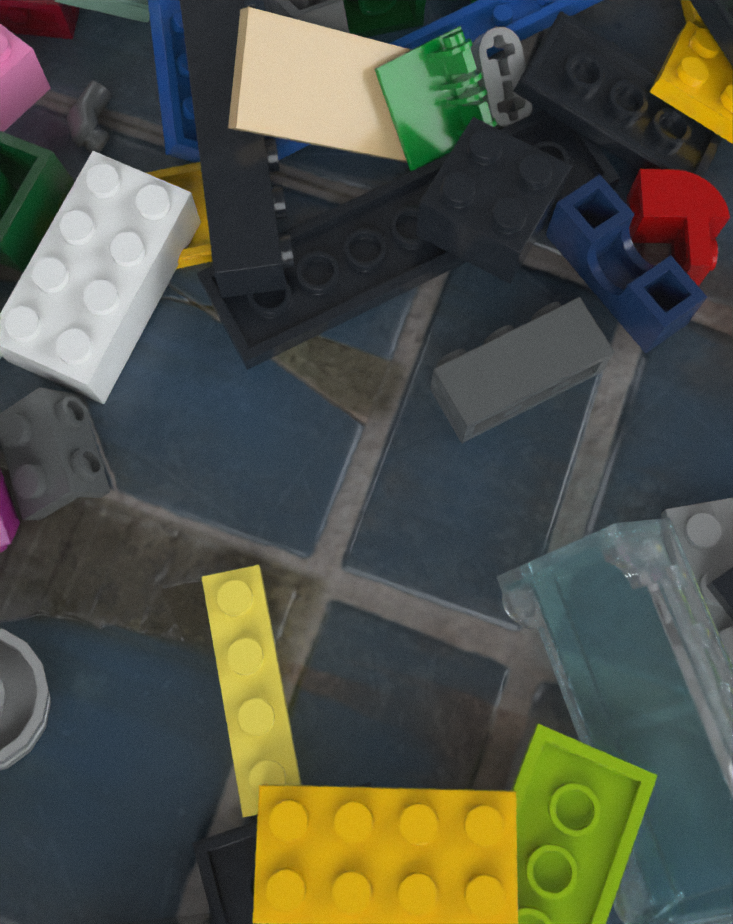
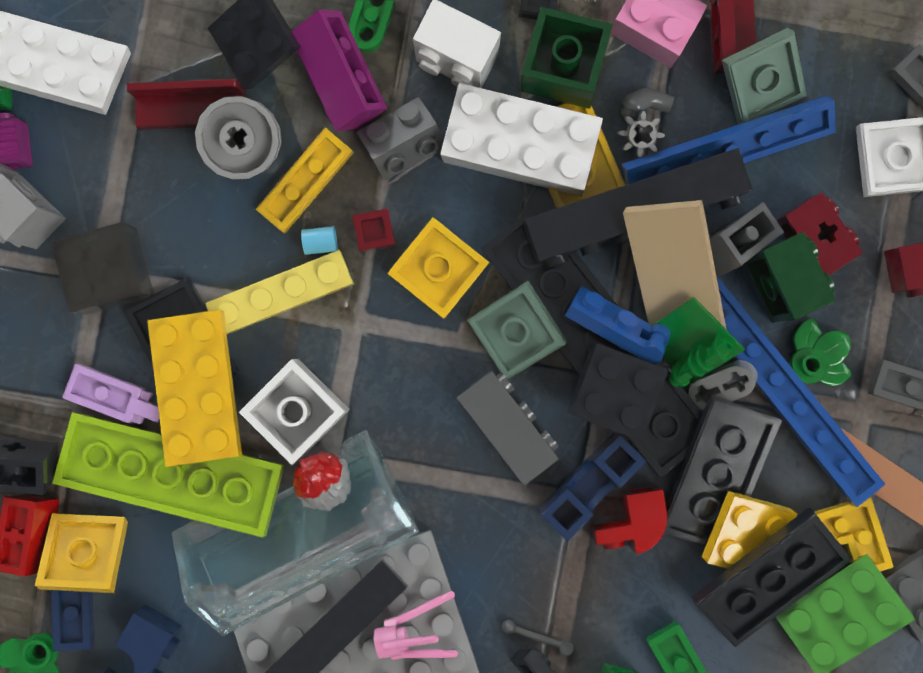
camera: 80 degrees right, 15 degrees up
none -> white brick [239,359,350,465]
none -> yellow tile [256,128,354,234]
none -> red piece [293,451,351,511]
none -> medium azure hinge [301,226,338,255]
none -> dark red plate [352,208,396,252]
none -> yellow plate [387,217,489,319]
none -> sand green tile [467,281,567,379]
none -> blue plate [565,286,671,364]
none -> light grey gear [617,111,665,157]

